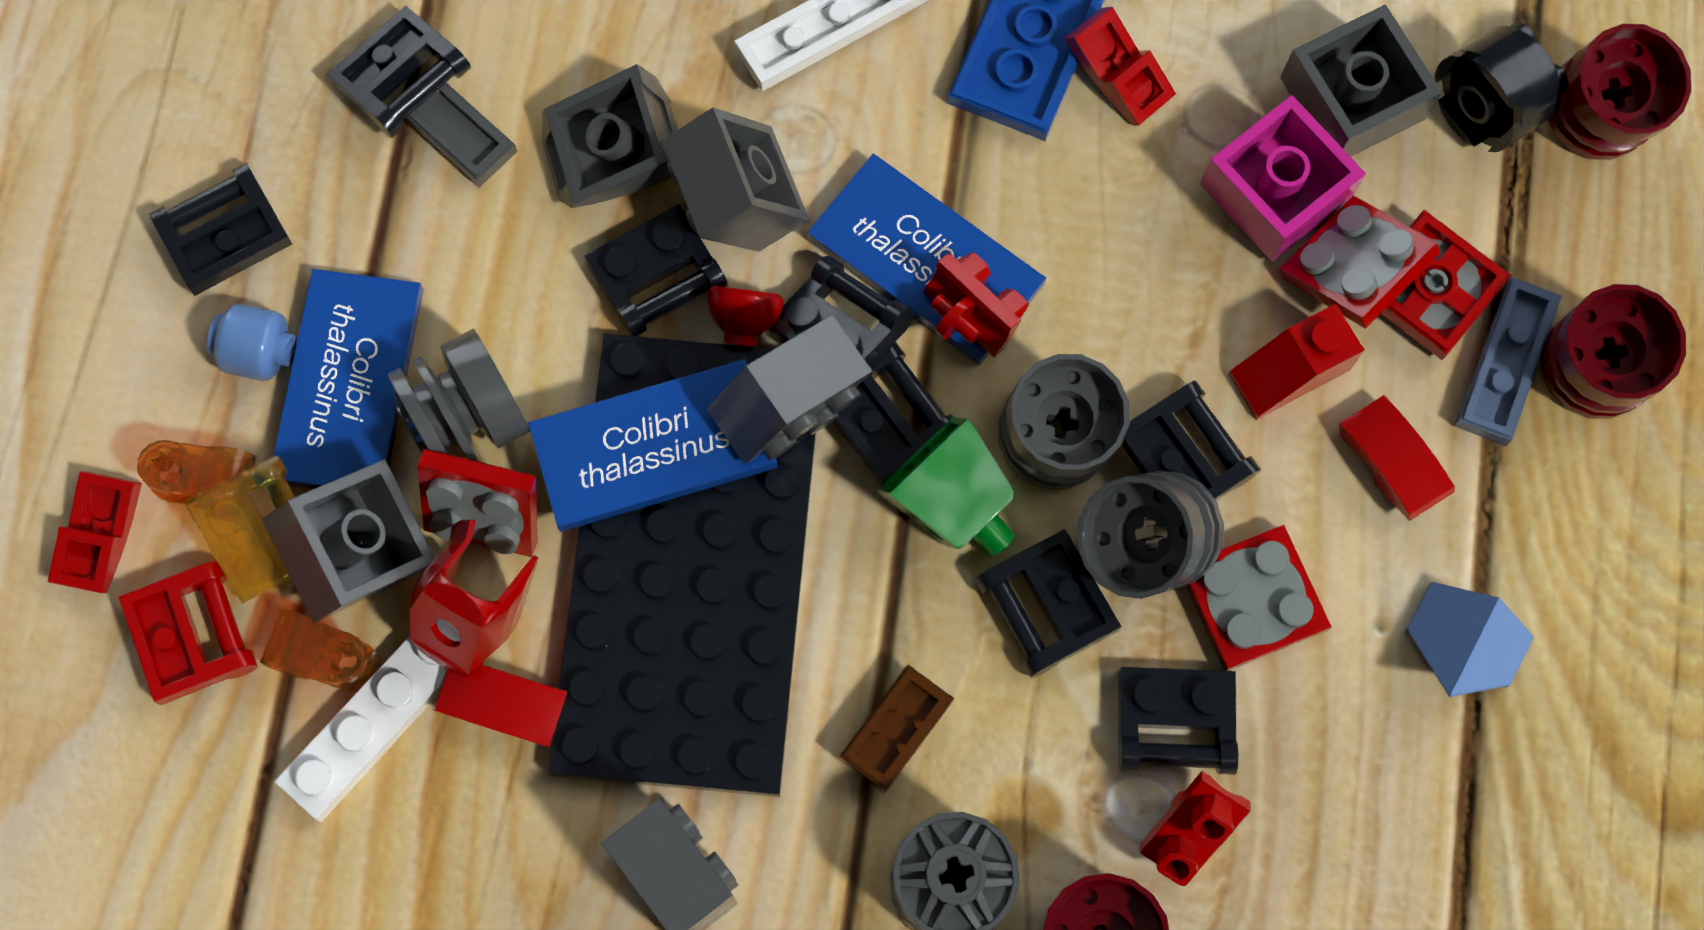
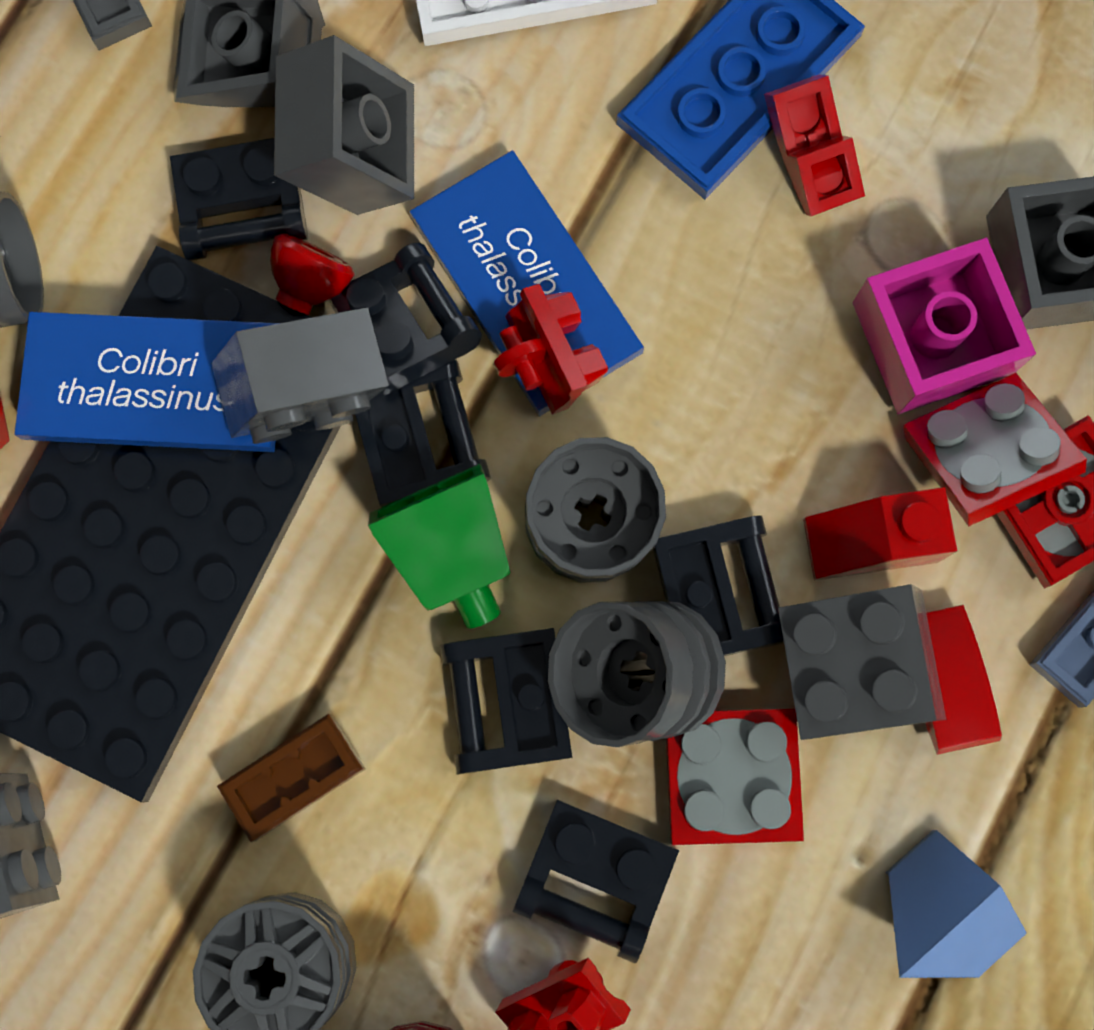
camera: 25 degrees right, 5 degrees up
none -> dark grey brick [778,584,946,740]

